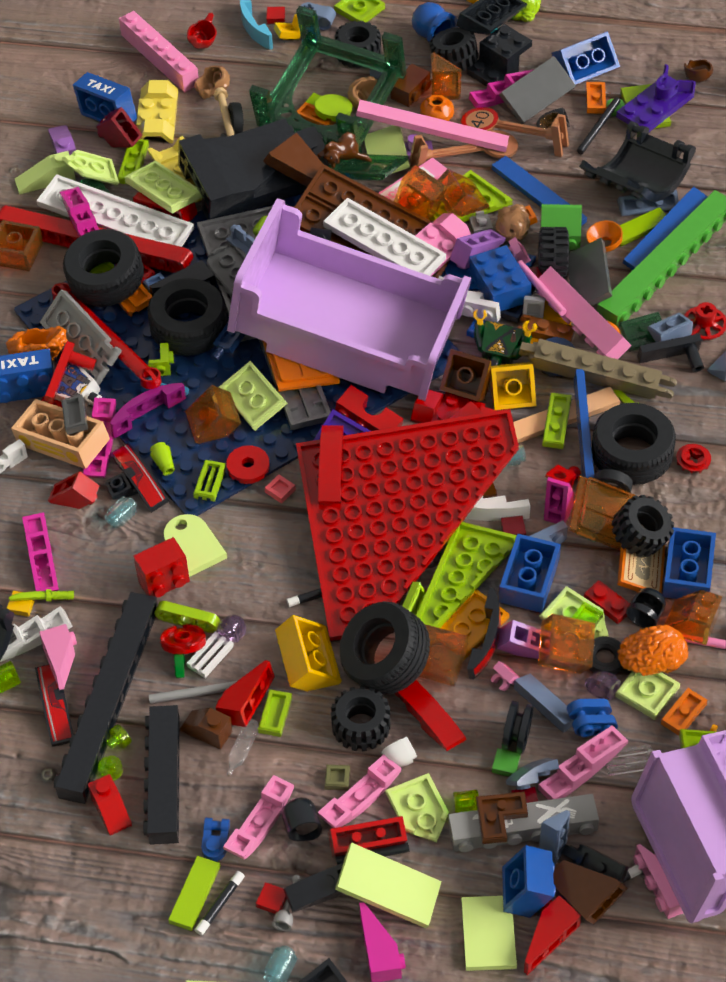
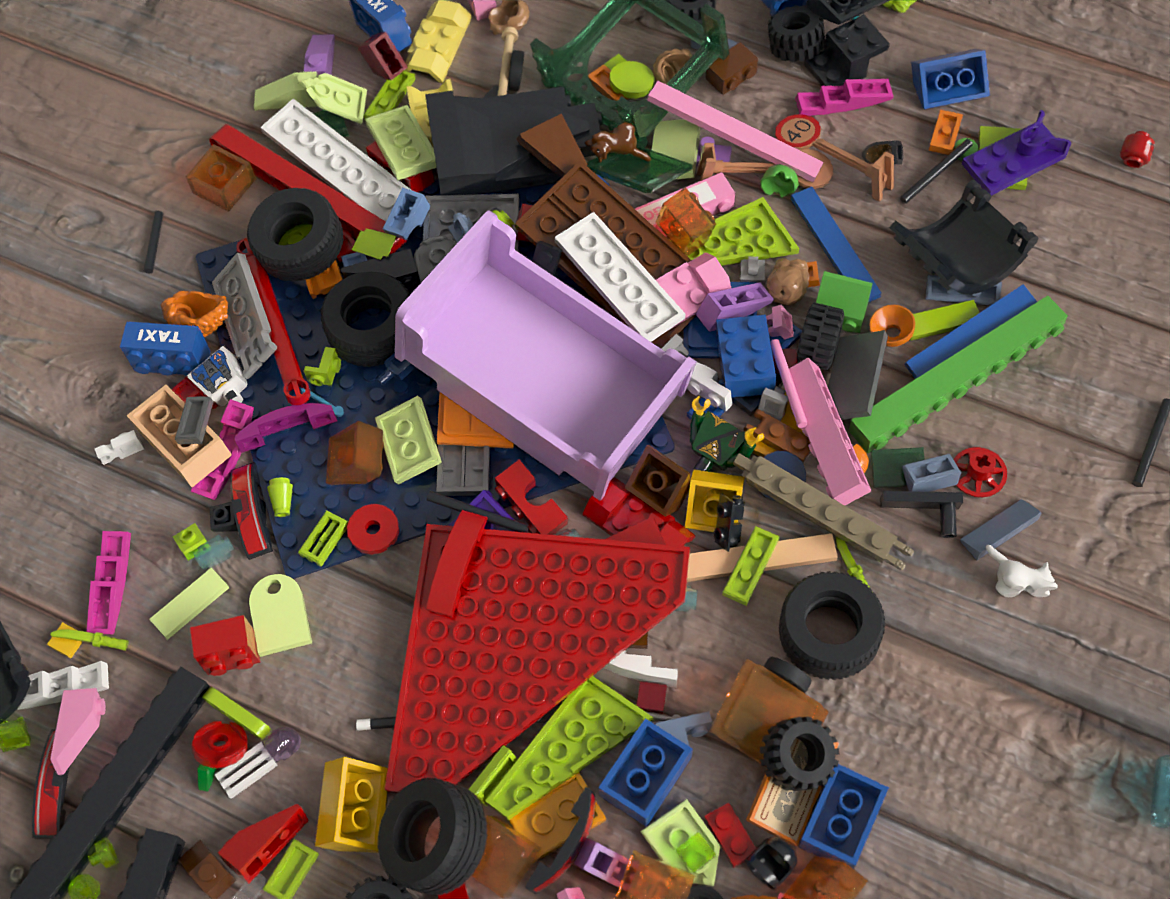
camera: 20 degrees right, 10 degrees up
red piece [44,341,97,404] -> none
red slope [48,471,99,509] -> none
dark pink slope [60,187,100,237] -> none
light grey bar [149,681,237,704] -> none
coral plate [265,475,296,504] -> none
orange piece [420,95,454,121] -> none
clear orange slope [431,52,461,100] -> none
clear orange slope [432,169,489,217] -> none
dark grey tile [499,56,576,124] -> none
dark pink slope [544,477,574,524] -> none
red bracket [545,464,581,488] -> none
blue tile [573,369,594,489] -> none
red gear [676,444,711,474] -> none
reddish brown hair [684,59,713,83] -> none
none -> yellowish green tile [149,568,229,640]
none -> lime bracket [172,523,210,561]
none -> lime sticker [352,229,396,259]
none -> medium blue arch [383,188,431,240]
none -> black bar [427,491,528,533]
none -> black hinge [714,493,745,552]
none -> bright green hair [760,164,799,198]

